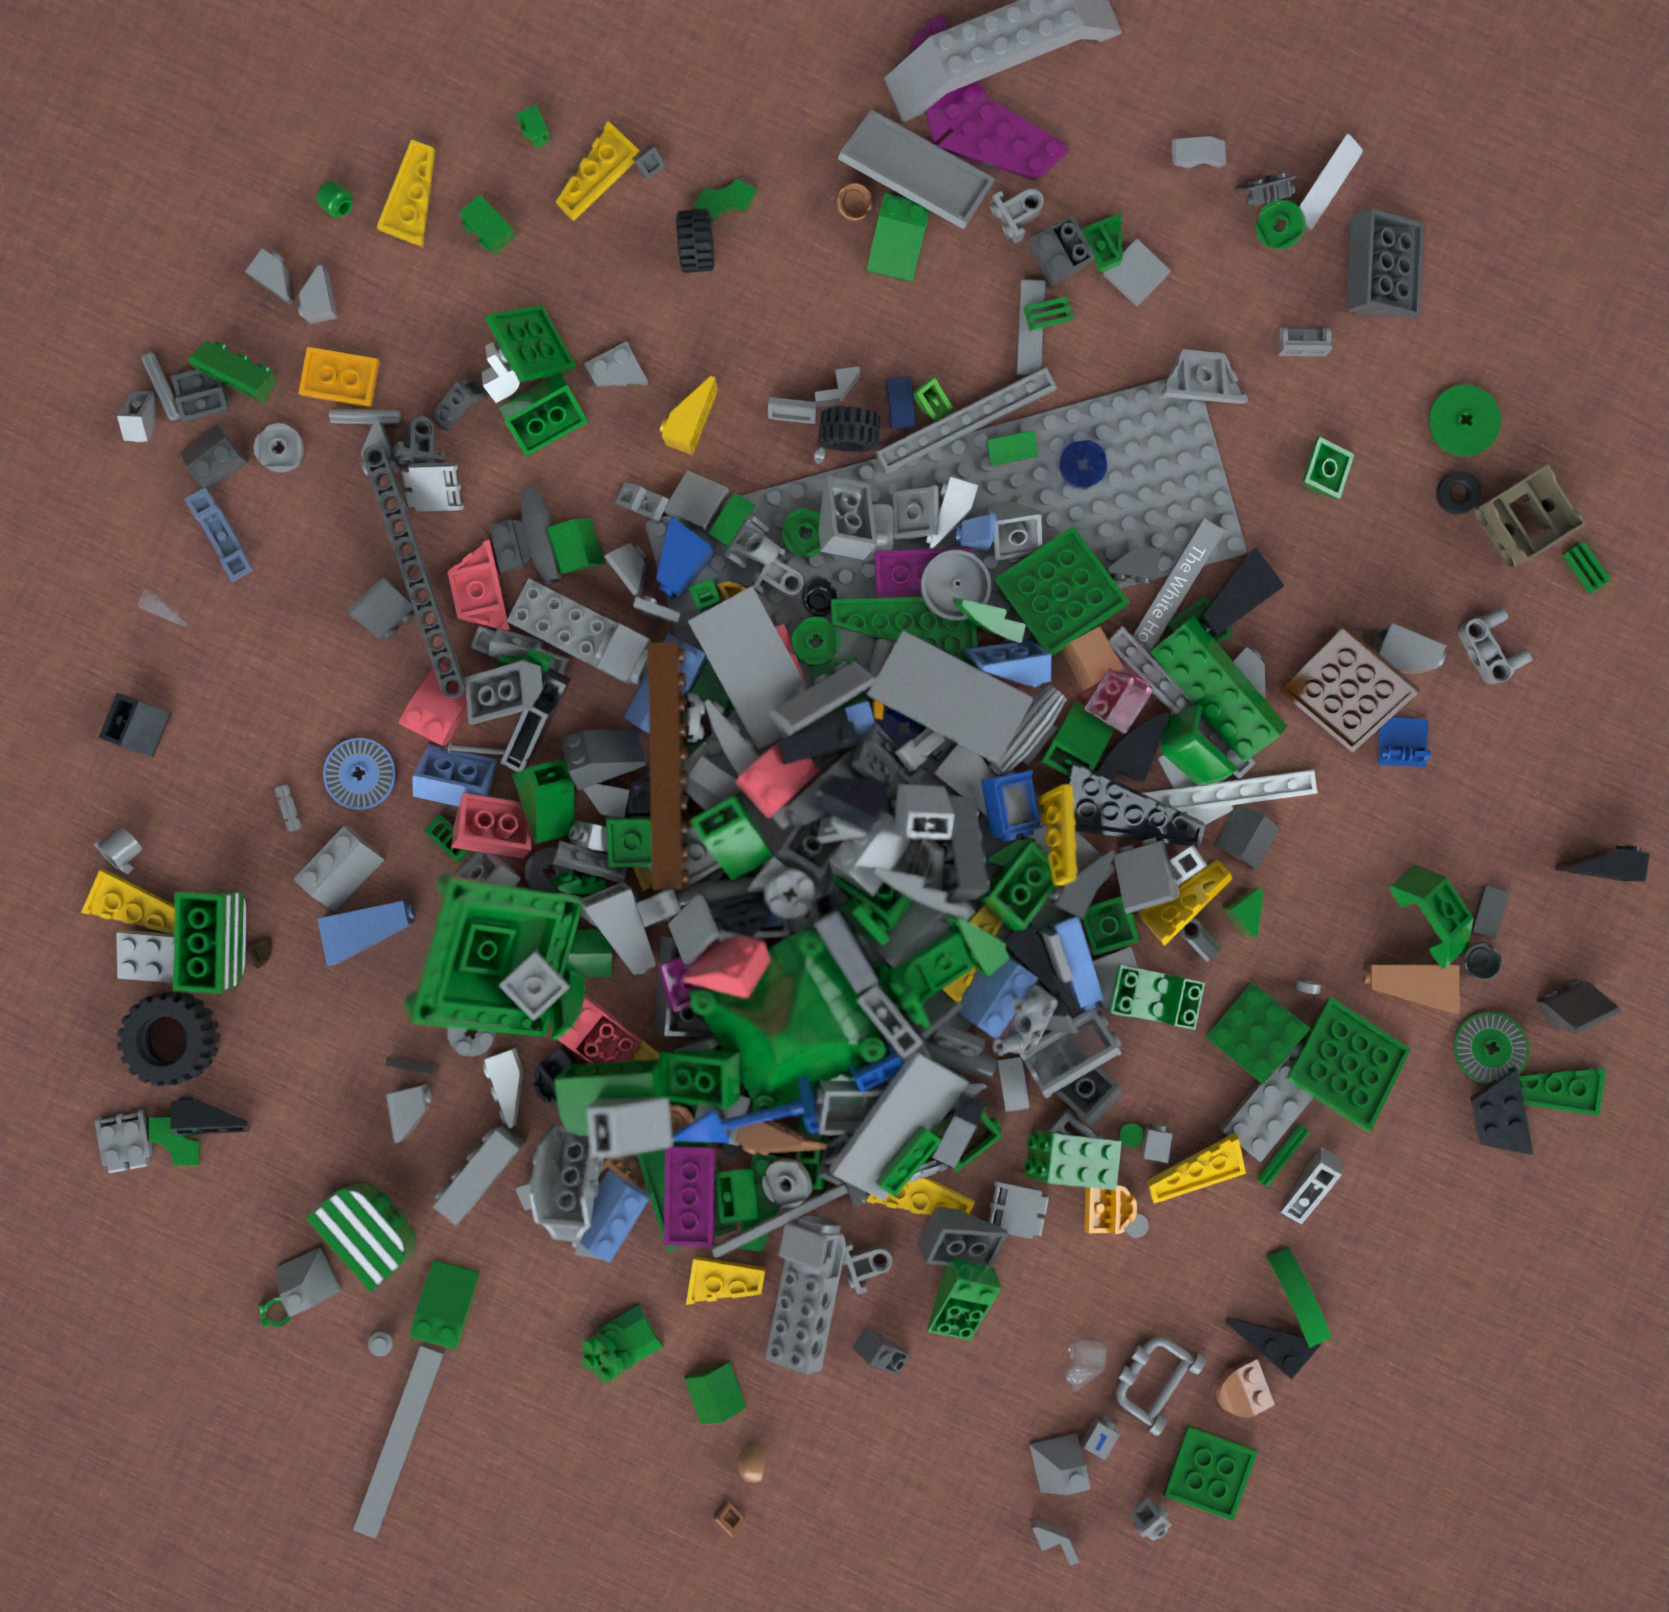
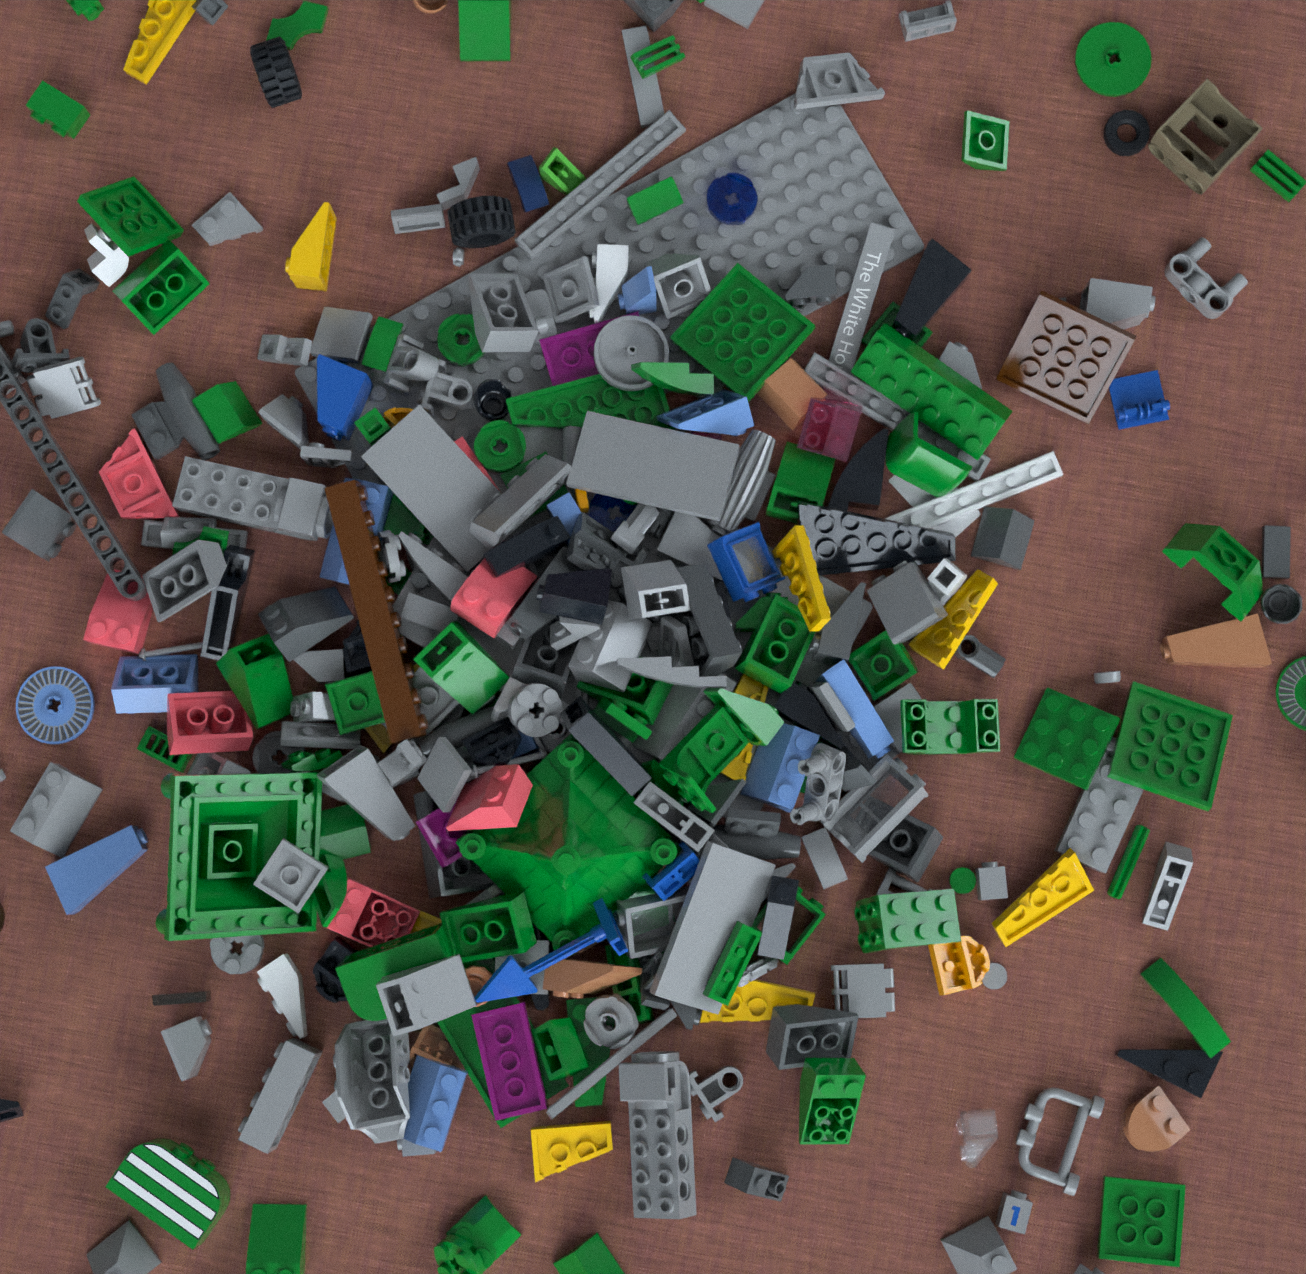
camera: 10 degrees left, 5 degrees down
green slope [1222,888,1264,938] -> none

